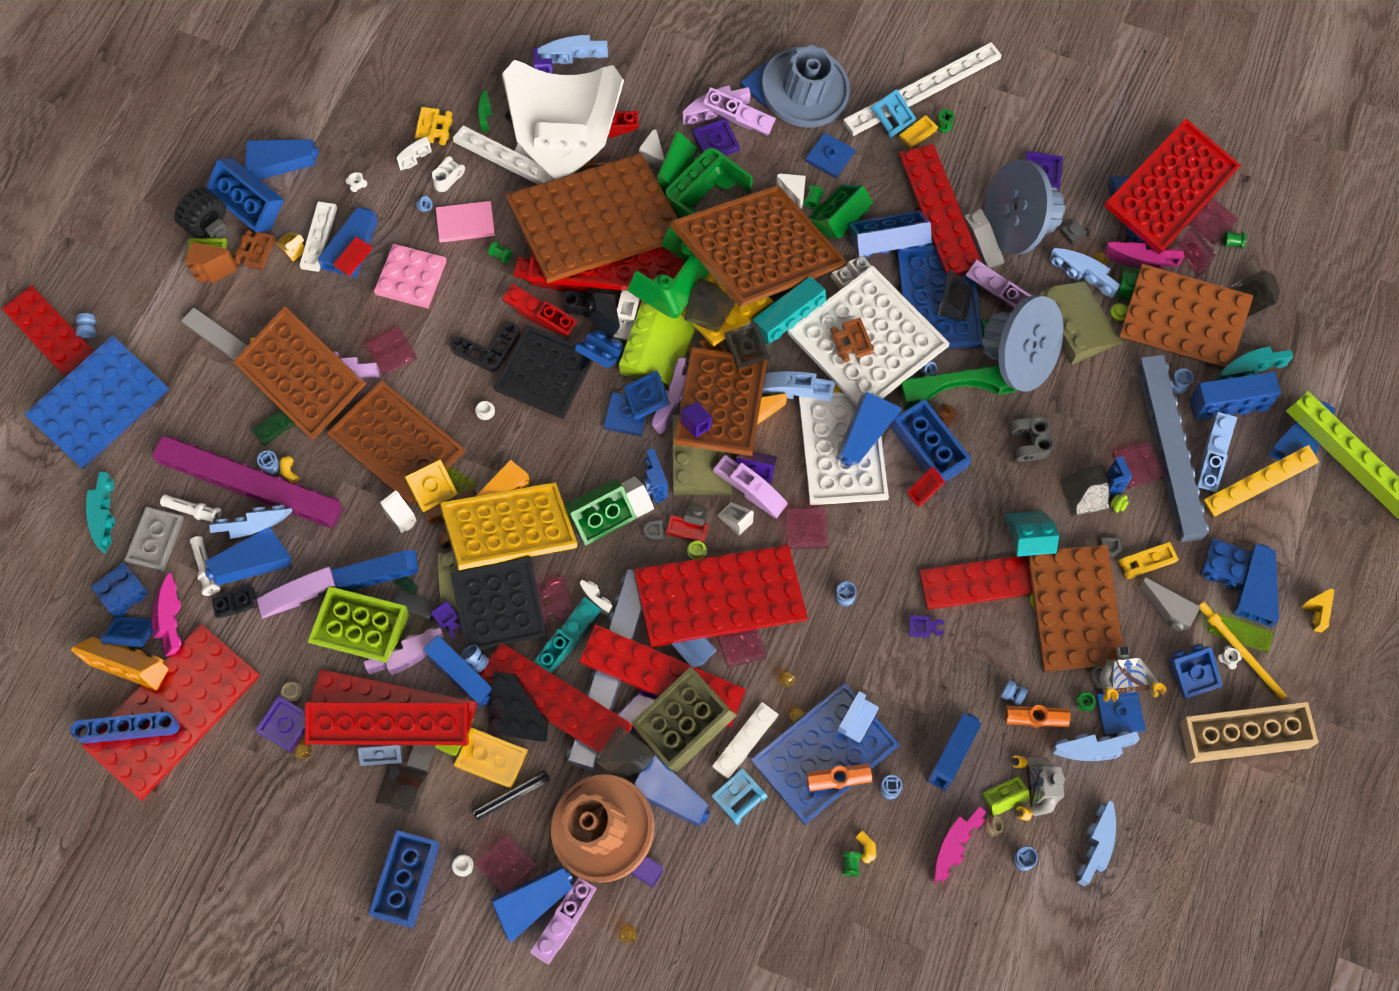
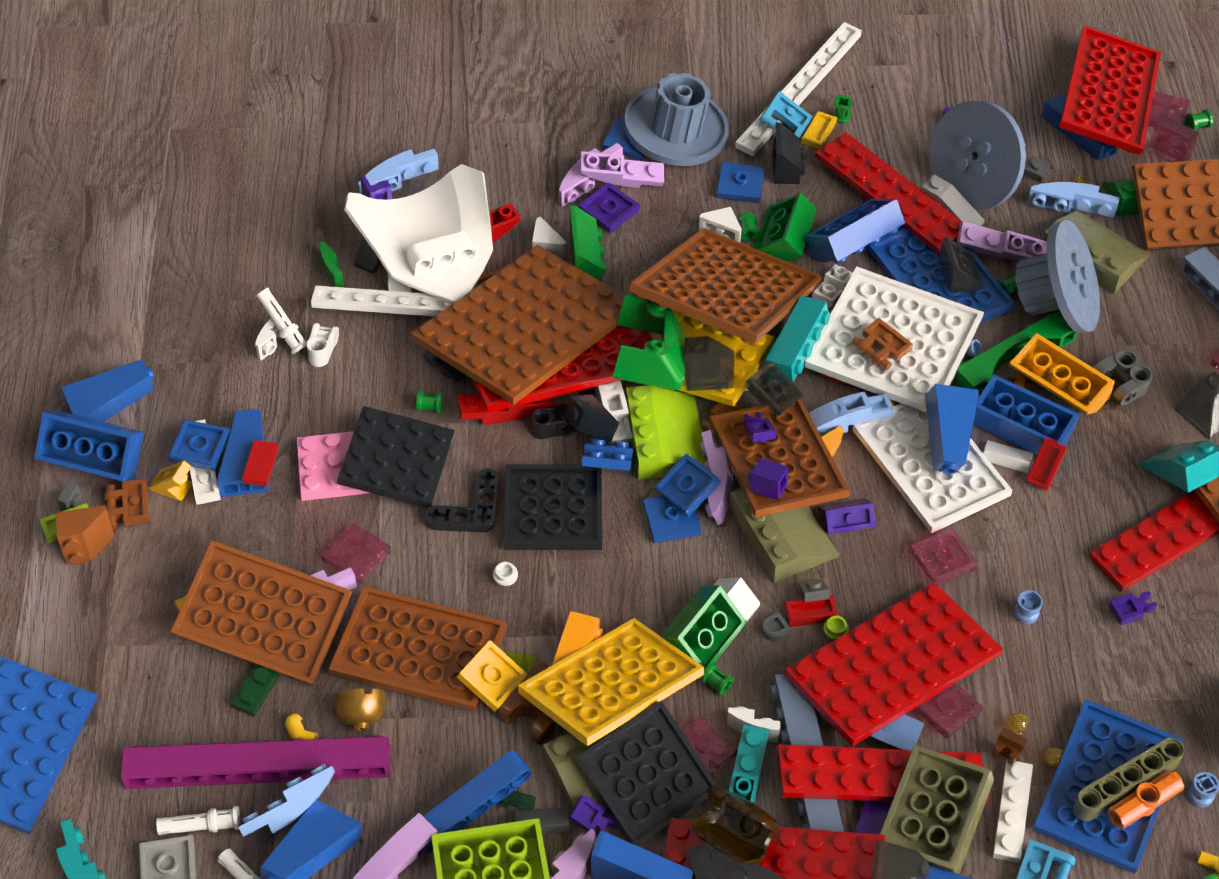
camera: 25 degrees left, 15 degrees down
black tyre [174,187,226,238] -> none
light grey tile [181,308,248,360] -> none
medium blue wheel [257,450,280,476] -> none
white plate [346,172,367,192] -> none
white slope [380,490,417,533] -> none
yellow plate [415,107,453,145] -> none
medium blue hinge [416,196,432,212] -> none
bright pink tile [436,201,495,242] -> none
medium blue wheel [461,644,489,673] -> none
red slope [502,283,578,336] -> none
blue plate [644,448,668,503] -> none
green windscreen [666,148,753,218] -> none
lavender slope [713,455,788,519] -> none
white slope [718,502,754,536] -> none
light blue panel [838,691,879,743] -> none
dark pink slope [1104,241,1184,270] -> none
lime plate [1110,303,1128,322] -> none
none -> blue plate [168,419,230,471]
none -> white pin [256,288,307,355]
none -> pearl gold cylinder [334,689,386,731]
none -> black plate [337,406,455,508]
none -> dark brown animal [692,785,779,865]
none -> green bush [700,663,735,696]
none -> dark purple plate [744,412,776,443]
none -> black slope [772,122,805,184]
none -> white slope [983,440,1034,473]
none -> reddish brown tile [993,728,1027,765]
none -> light orange slope [1009,333,1114,415]
none -> olive beam [1073,738,1185,821]

